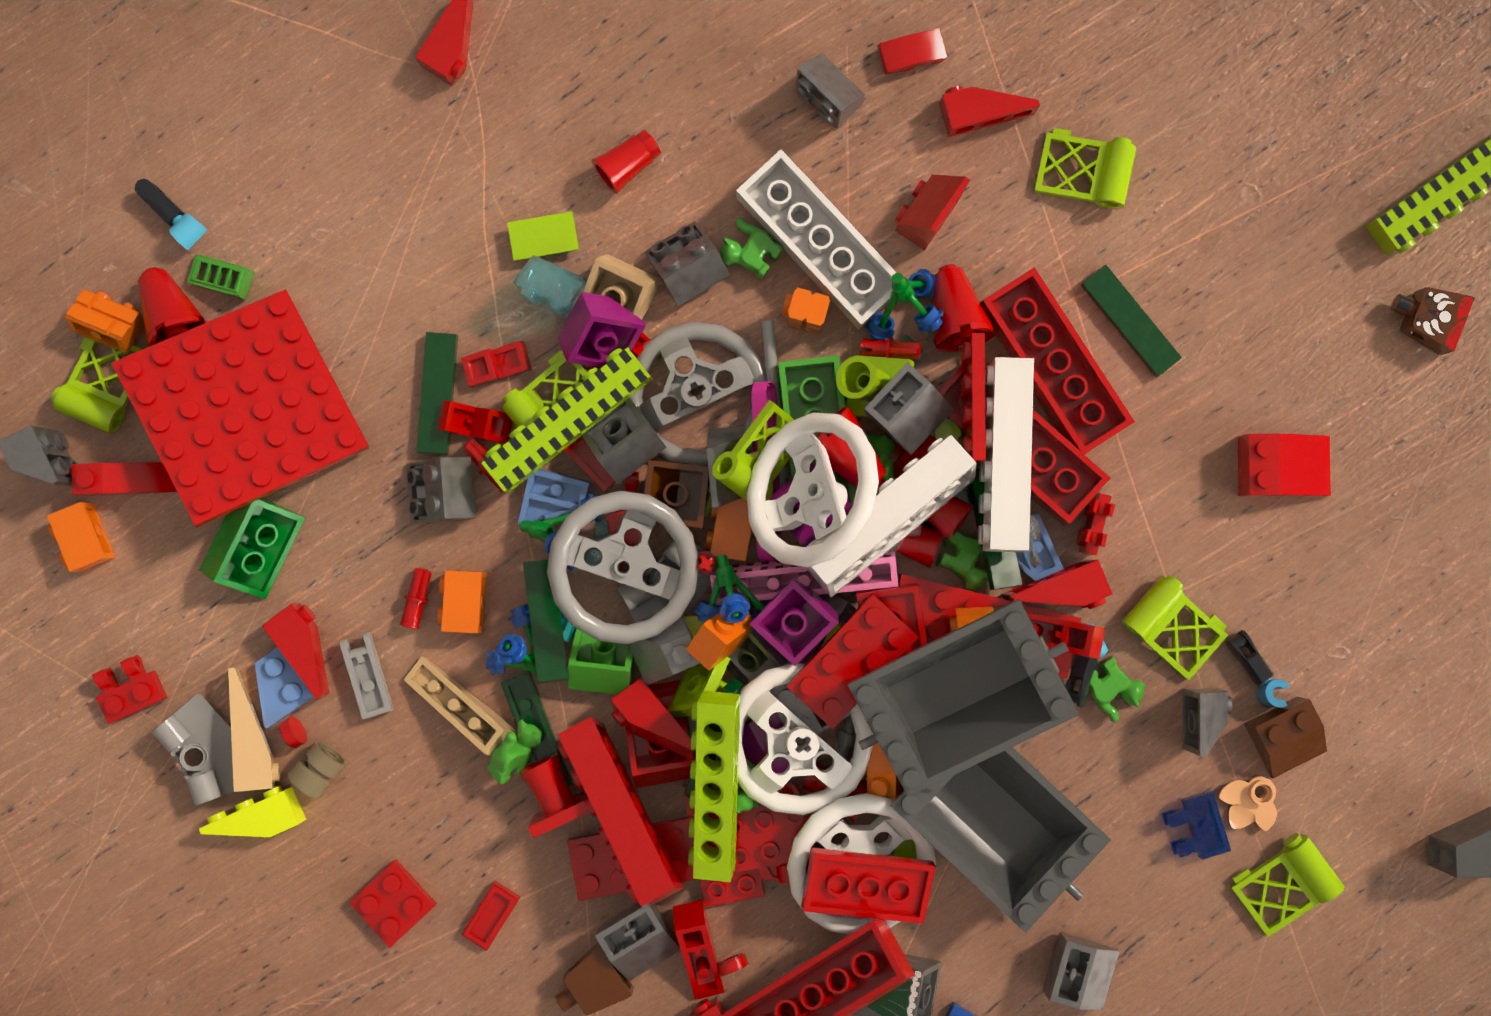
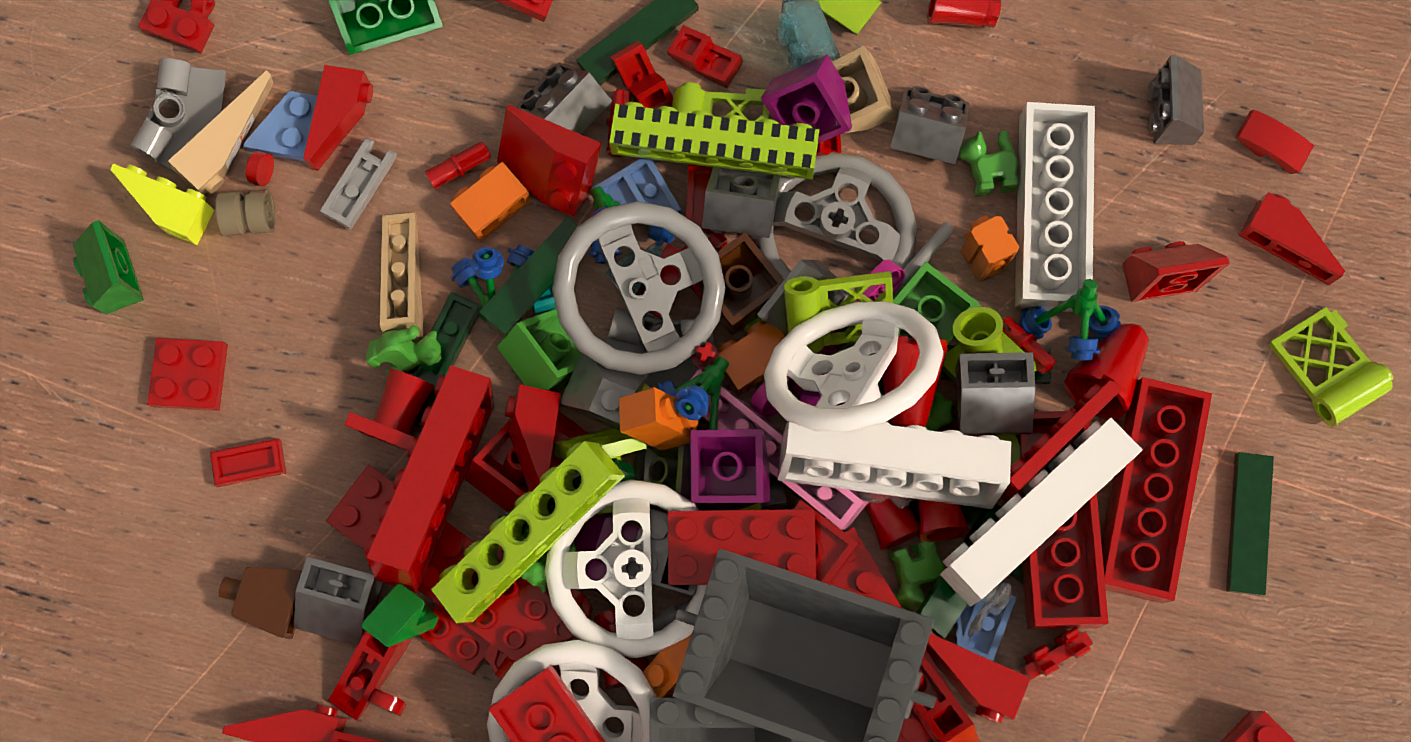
camera: 45 degrees right, 10 degrees down
none -> green slope [73,220,144,314]
none -> green slope [361,584,439,647]
none -> red slope [497,105,602,217]

